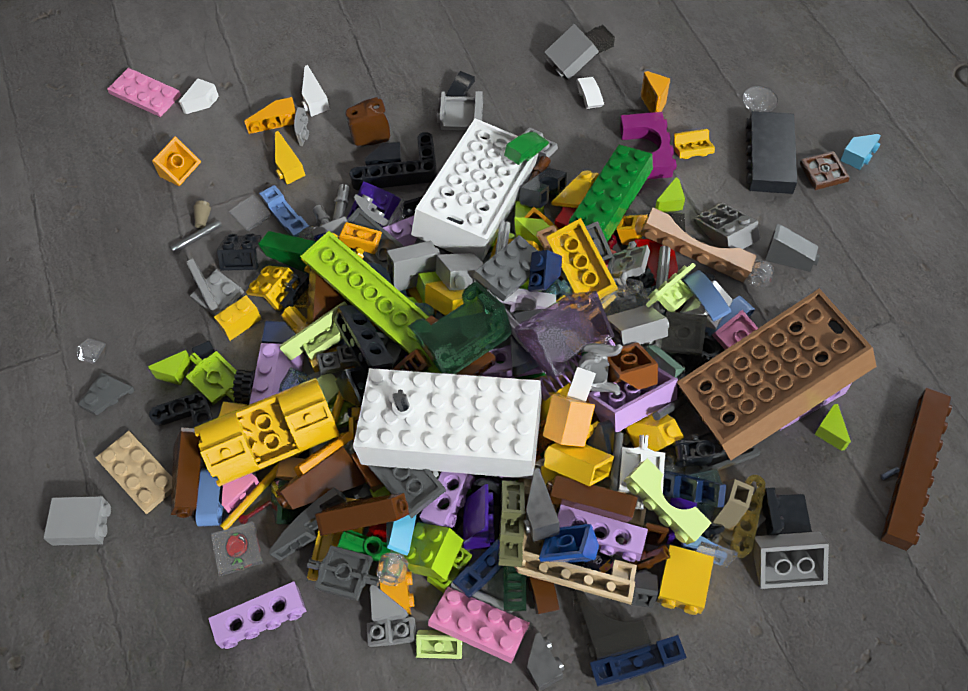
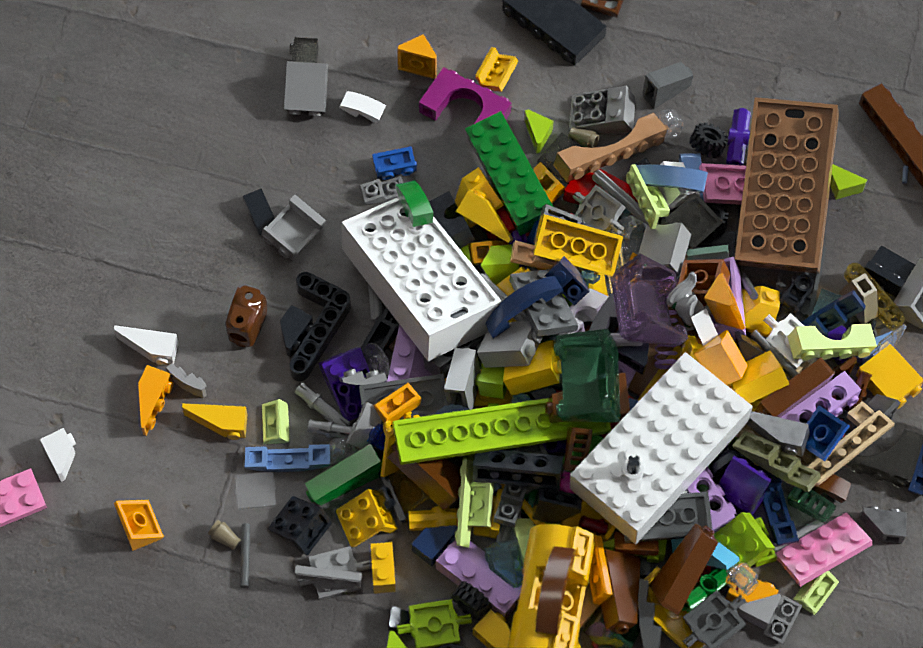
camera: 60 degrees left, 5 degrees up
none -> yellowish green slope [262,399,290,444]
none -> blue bracket [372,146,417,180]
none -> yellow slope [456,189,514,243]
none -> dark blue slope [485,276,564,339]
none -> reddish brown slope [535,546,576,636]
none -> dark tan cone [568,128,599,148]
none -> black tyre [689,122,729,158]
none -> light orange slope [704,273,745,330]

